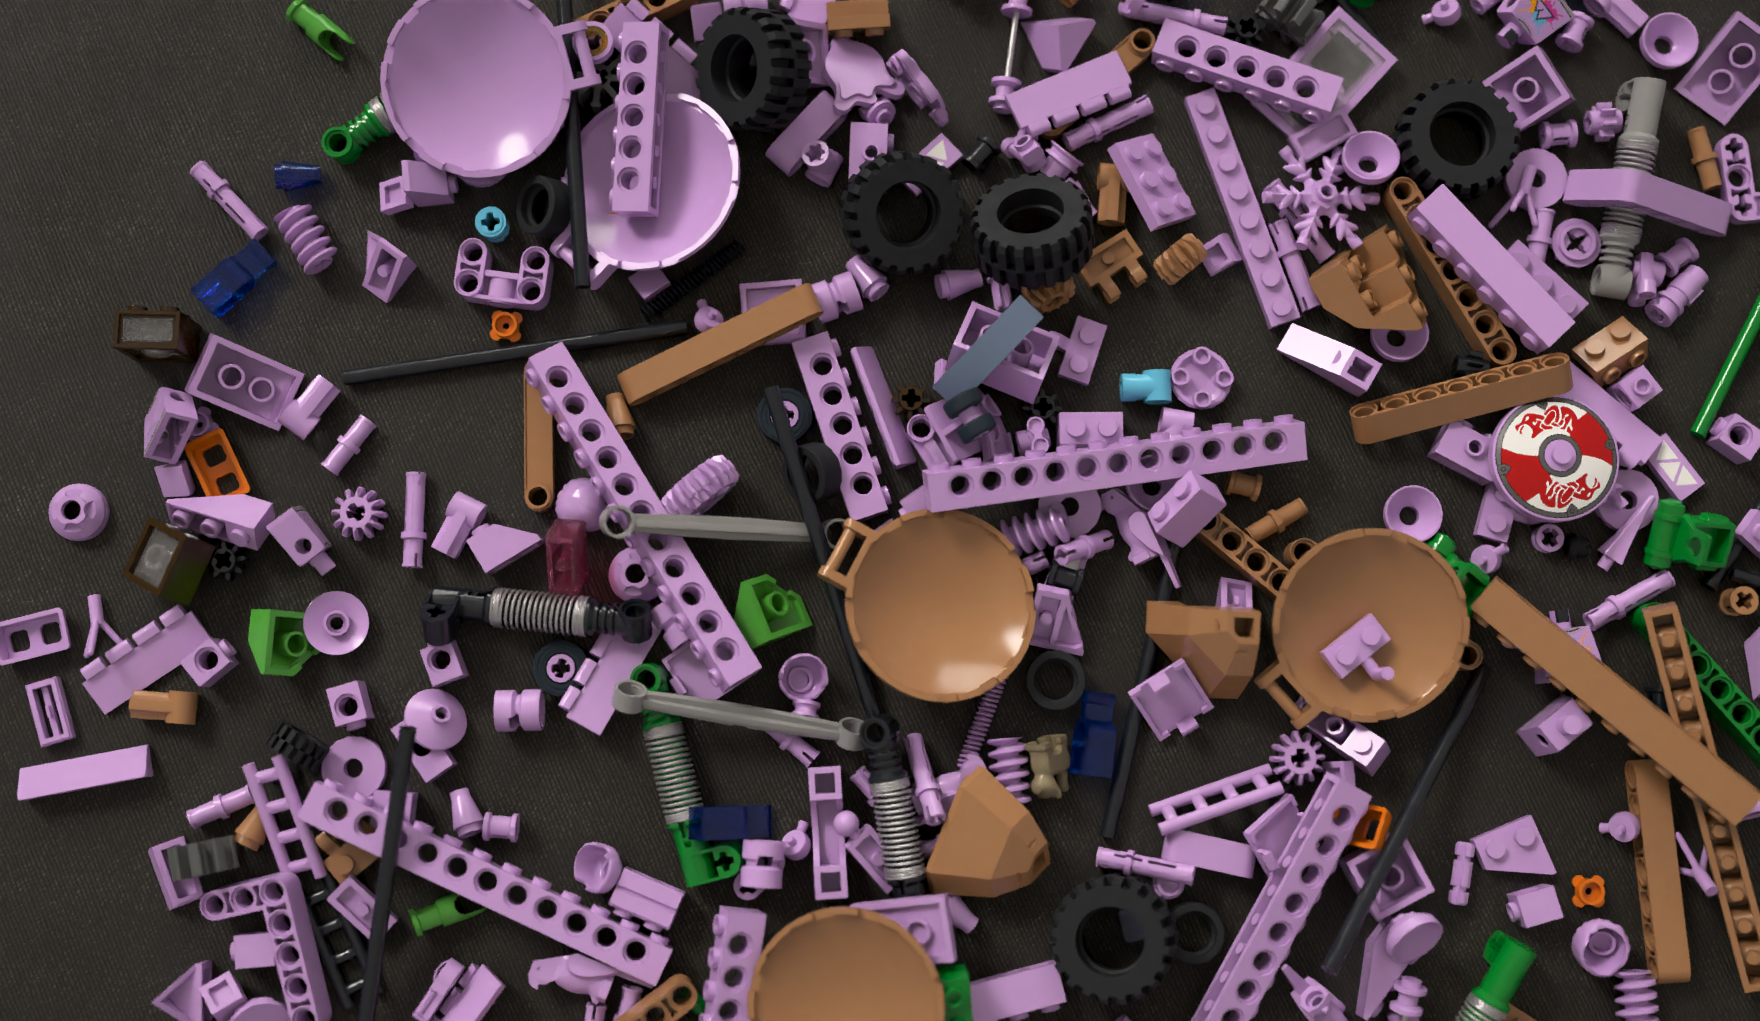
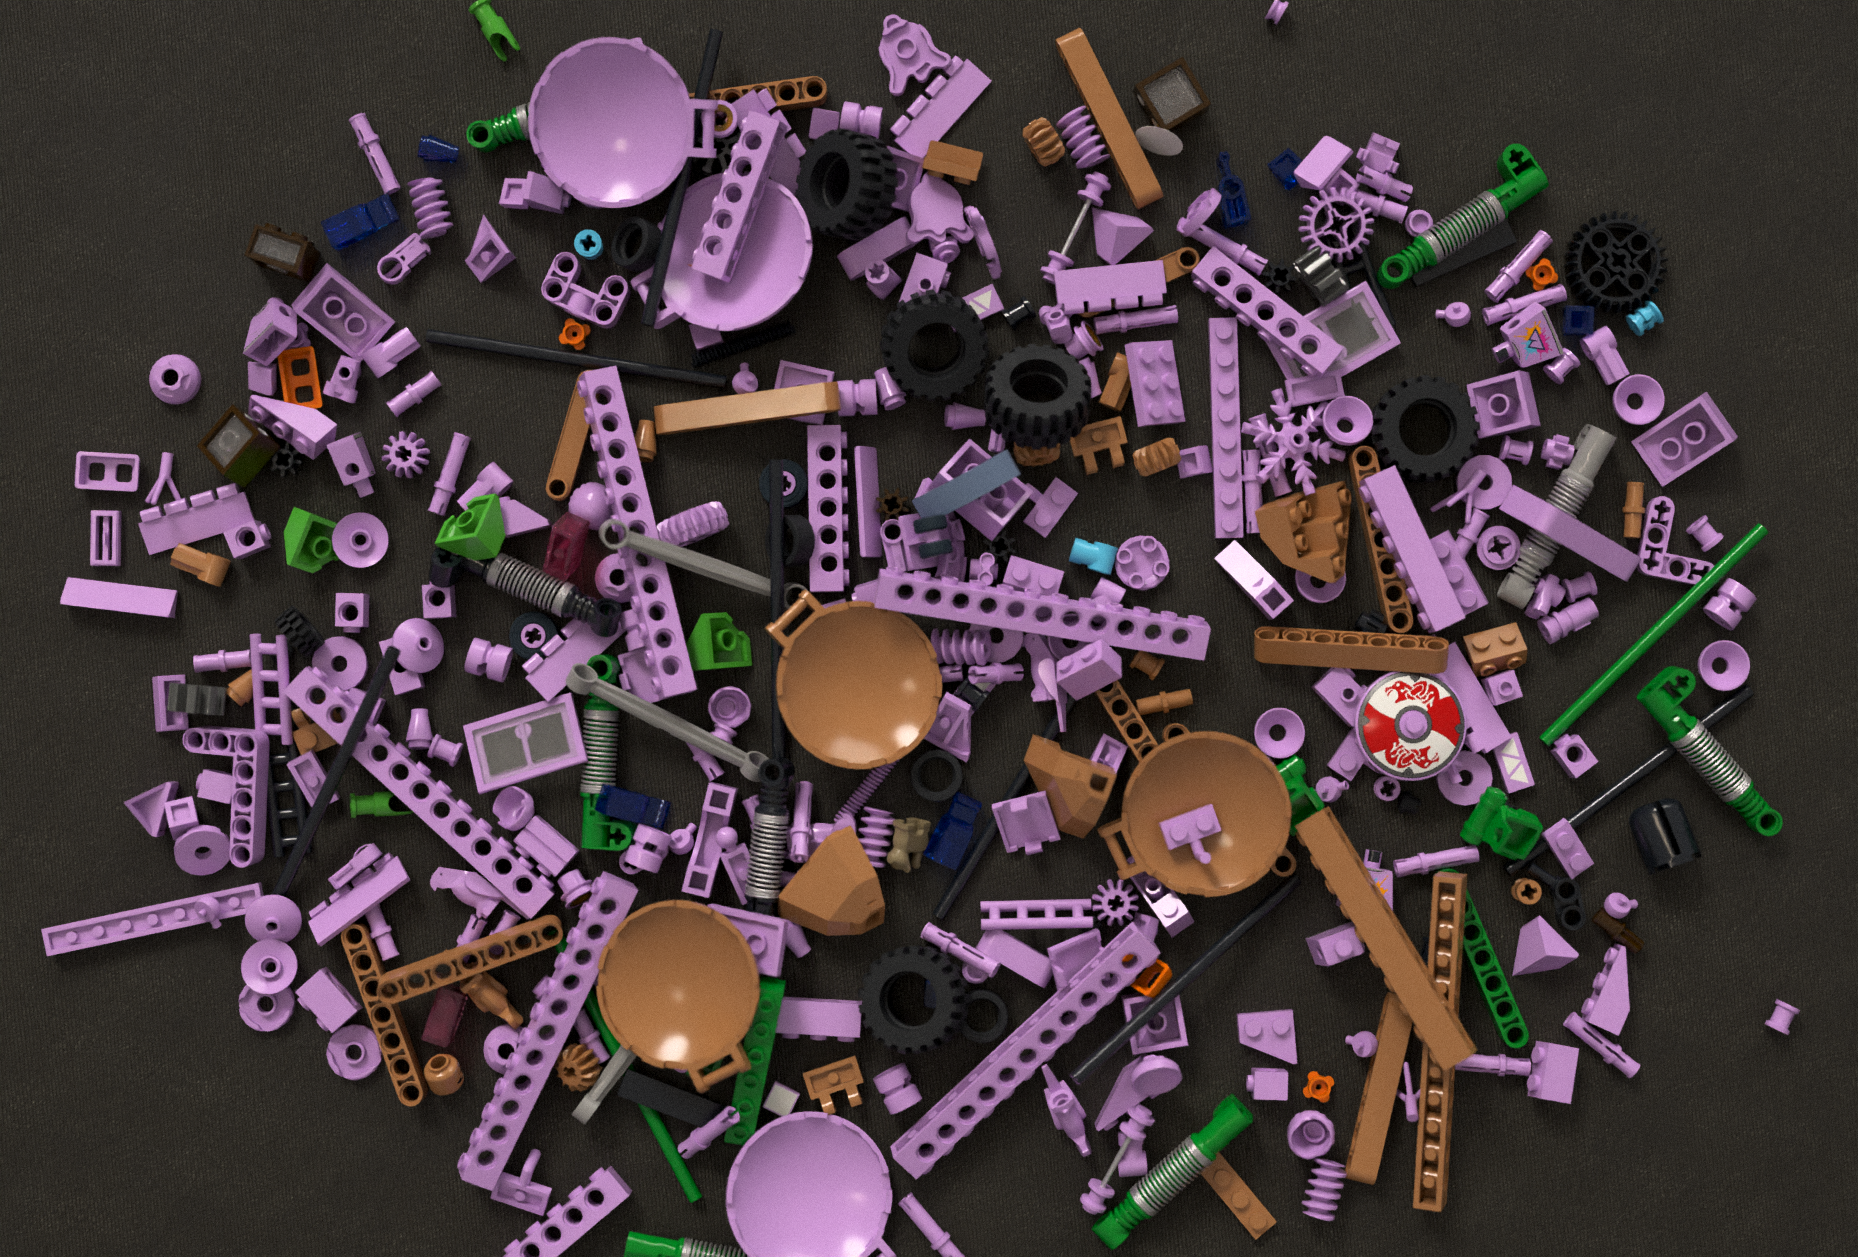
camera: 25 degrees right, 5 degrees up
lavender axle [1448,841,1475,906] -> none
lavender piece [1596,495,1655,572] -> none
none -> lavender plate [323,355,361,403]
none -> lavender piece [377,233,431,285]
none -> bright green slope [435,493,506,561]
none -> clear door [463,692,588,794]
none -> lavender piece [557,869,593,909]

